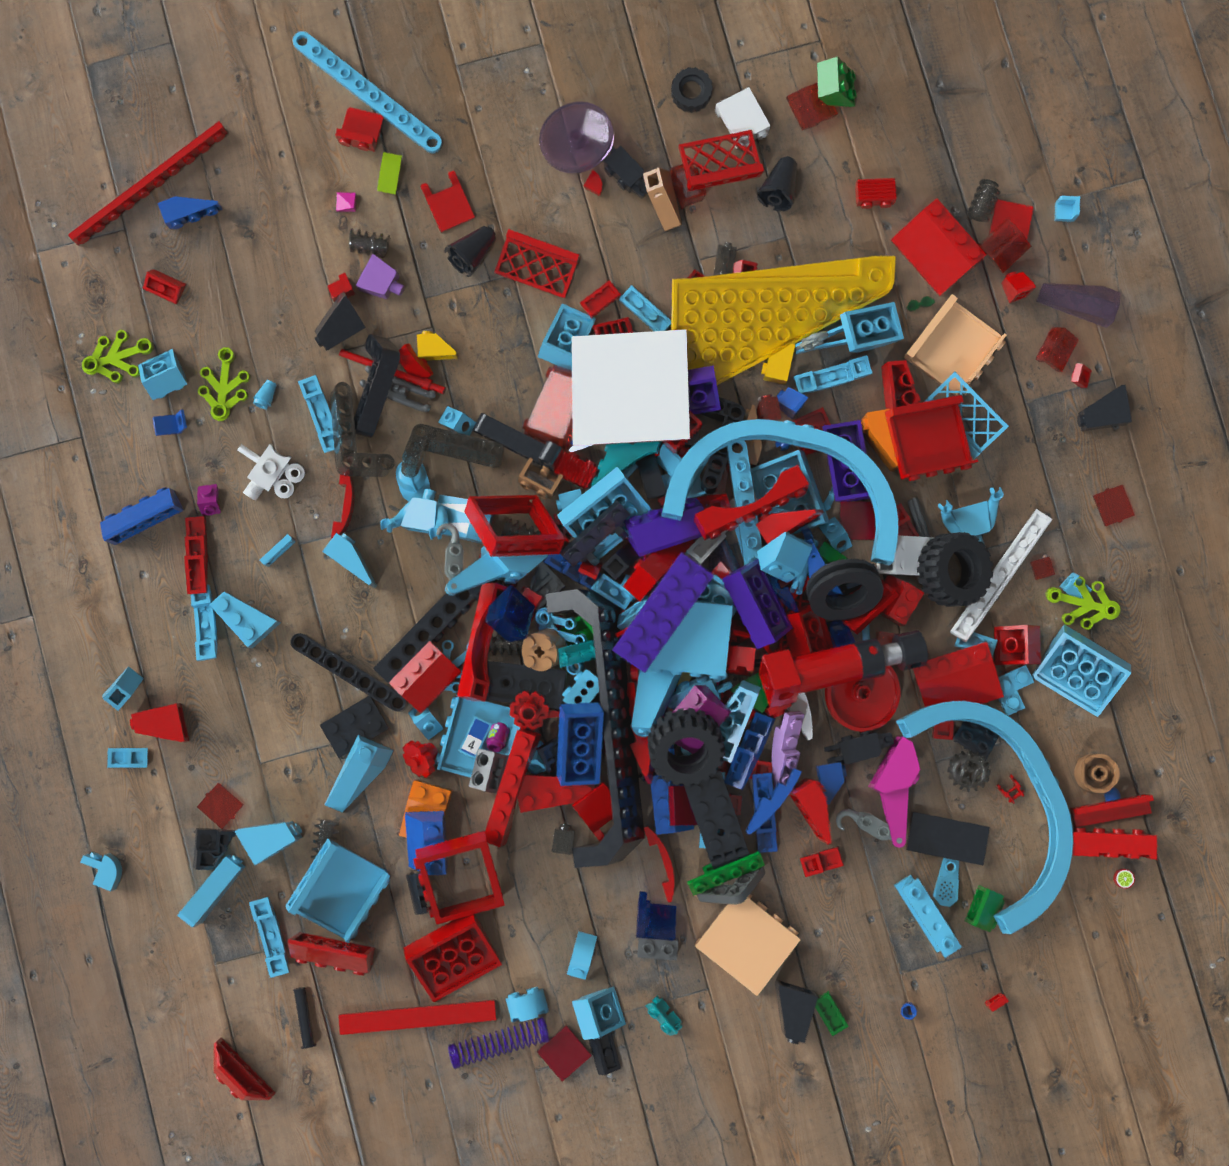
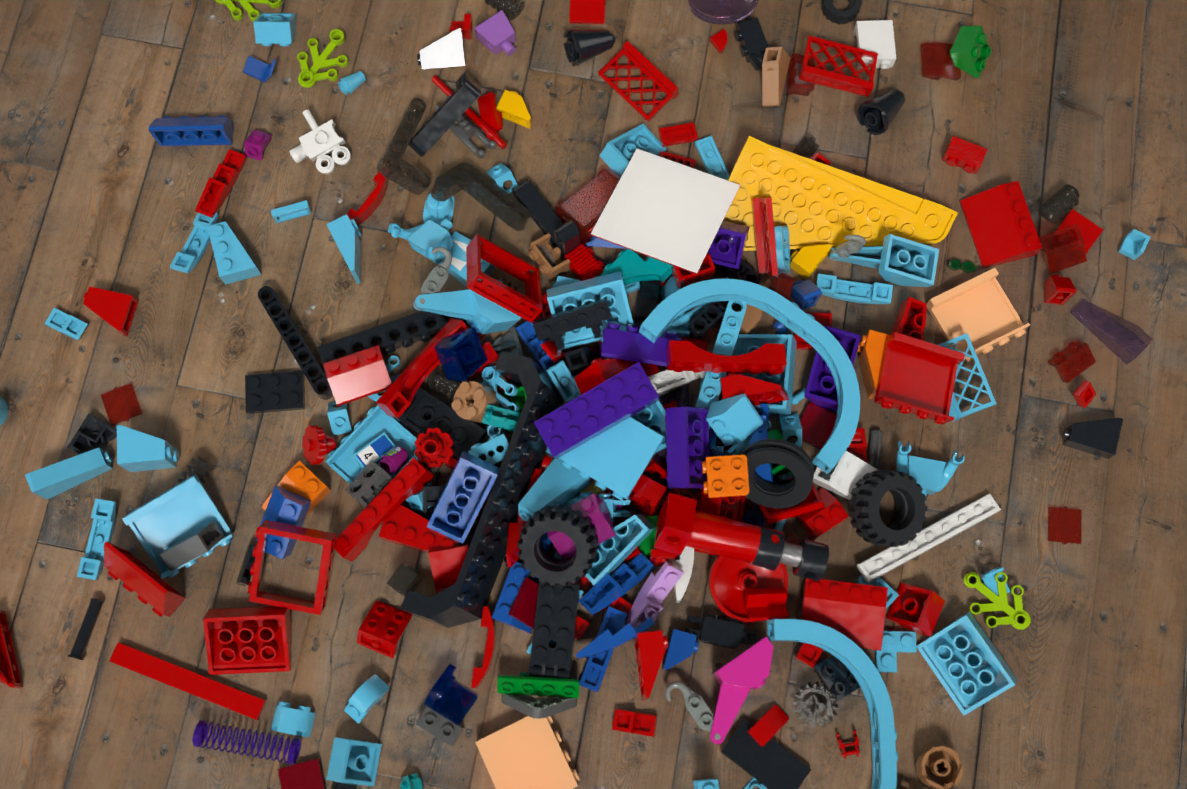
camera: 25 degrees right, 10 degrees down
medium azure slope [102,666,144,711] -> none
medium azure slope [298,375,342,453] -> none
medium azure wedge [325,735,393,813] -> none
clear red tile [1030,556,1055,580] -> none
none -> dark grey slope [160,520,225,571]
none -> red bracket [357,600,412,659]
none -> orange bracket [702,455,749,498]
none -> red panel [744,588,789,621]
none -> red slope [747,704,789,747]
none -> red fence [751,196,778,276]
none -> medium azure hinge [774,226,791,279]

